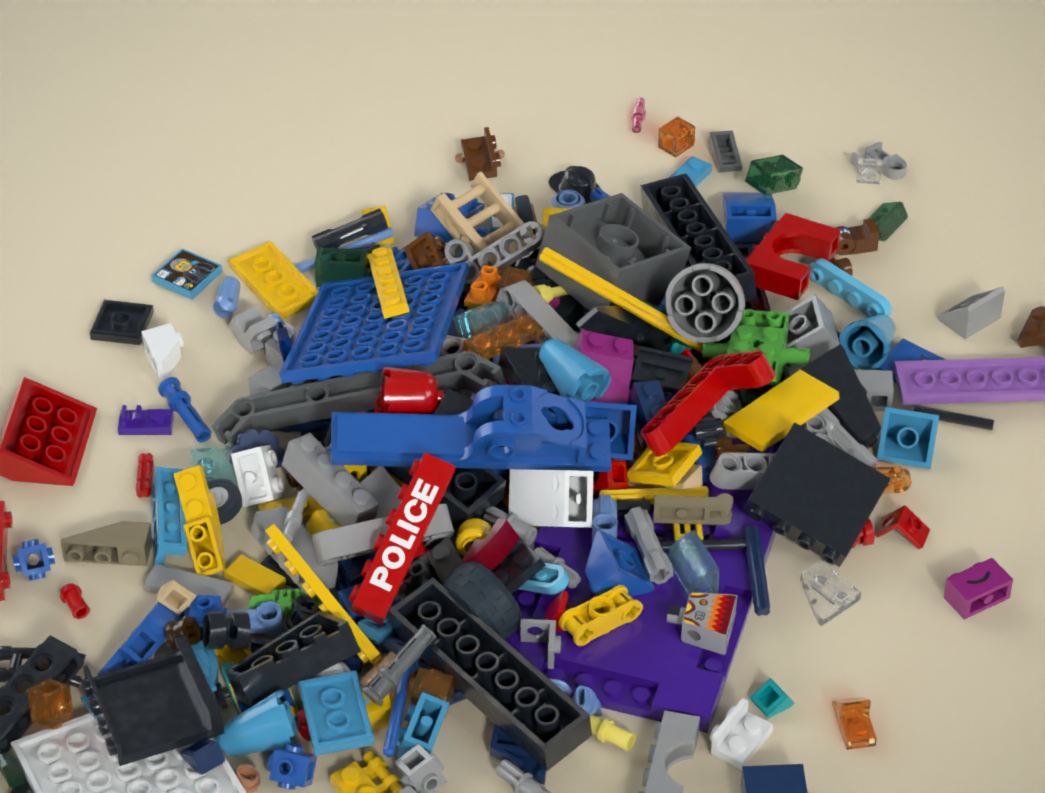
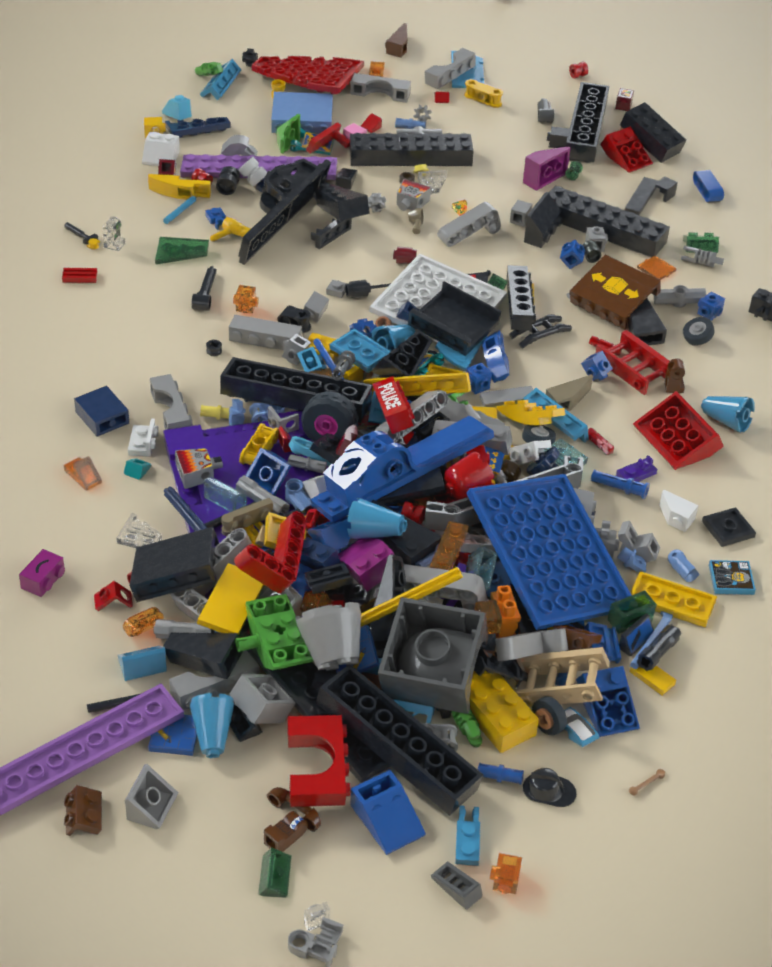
camera: 145 degrees right, 0 degrees up
clear orange brick [27,679,74,730] -> none
red pin [60,583,90,619] -> none
tan slope [156,580,196,615] -> none
dark brown wheel [164,616,201,650] -> none
black wheel [202,612,251,650] -> none
clear blue tile [276,327,291,362] -> none
yellow plate [367,247,410,319] -> none
reddish brown bracket [461,127,501,181] -> none
medium blue cone [552,190,585,208] -> none
clear pink bar [631,98,646,133] -> none
clear green brick [745,154,803,195] -> none
medium azure plate [809,258,892,317] -> none

